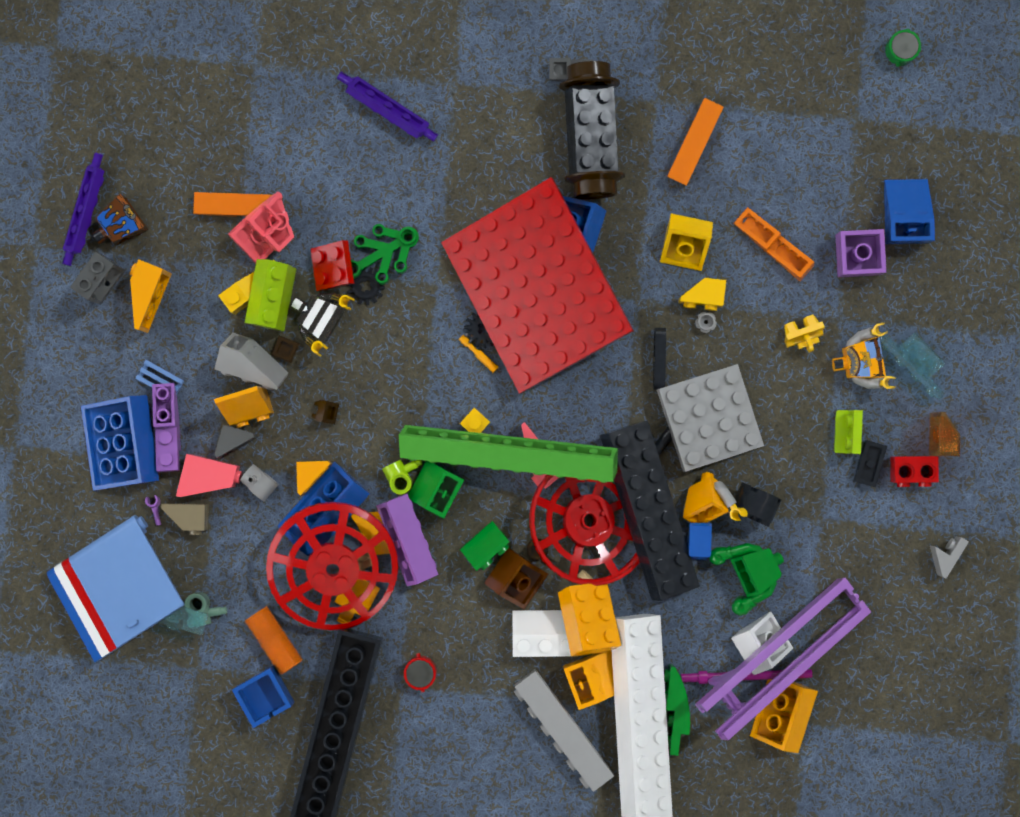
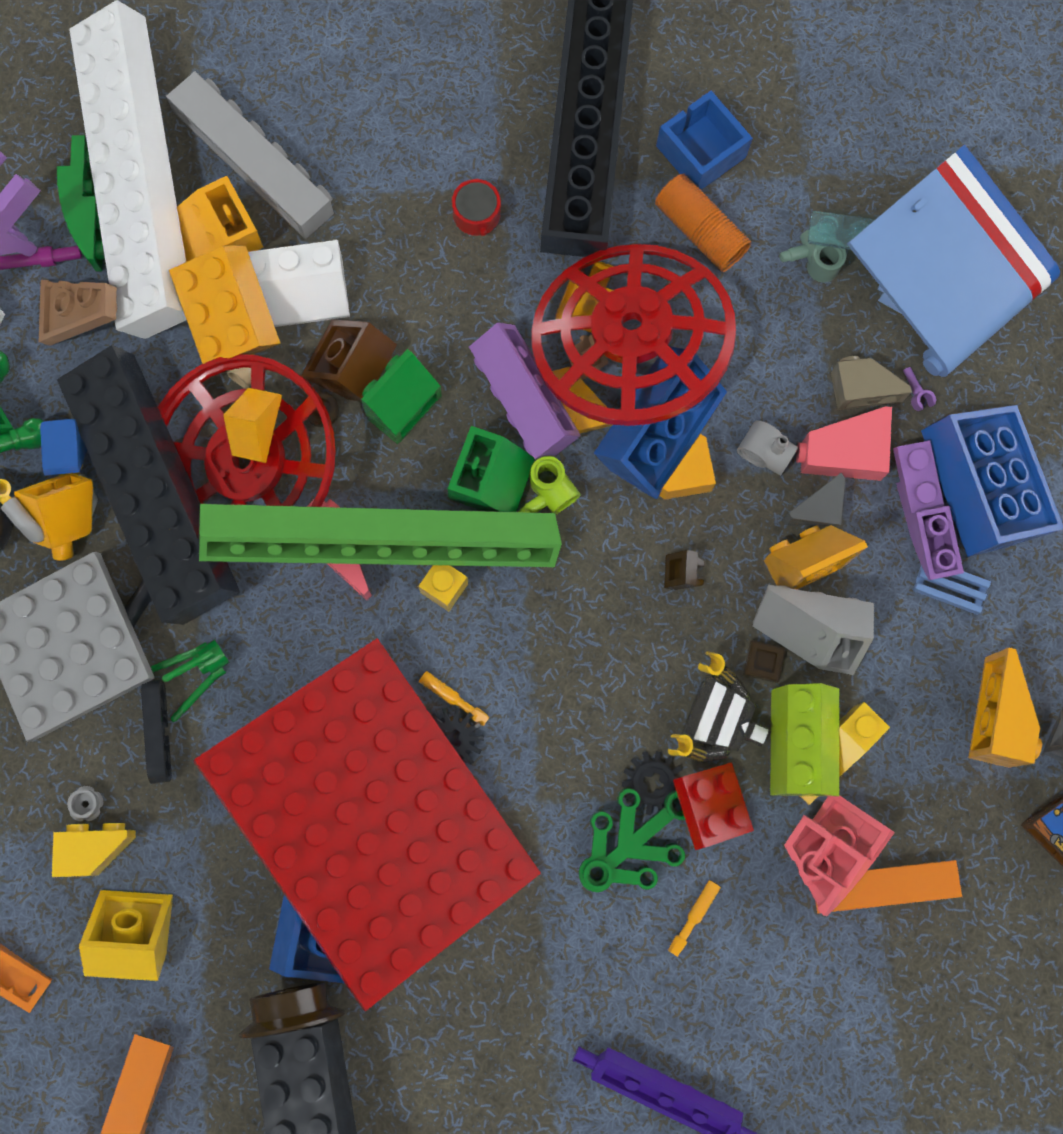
camera: 165 degrees right, 10 degrees down
none -> medium nougat wing [39,280,117,346]
none -> green plant [150,639,230,722]
none -> light orange slope [223,388,282,463]
none -> light orange piece [668,880,721,957]

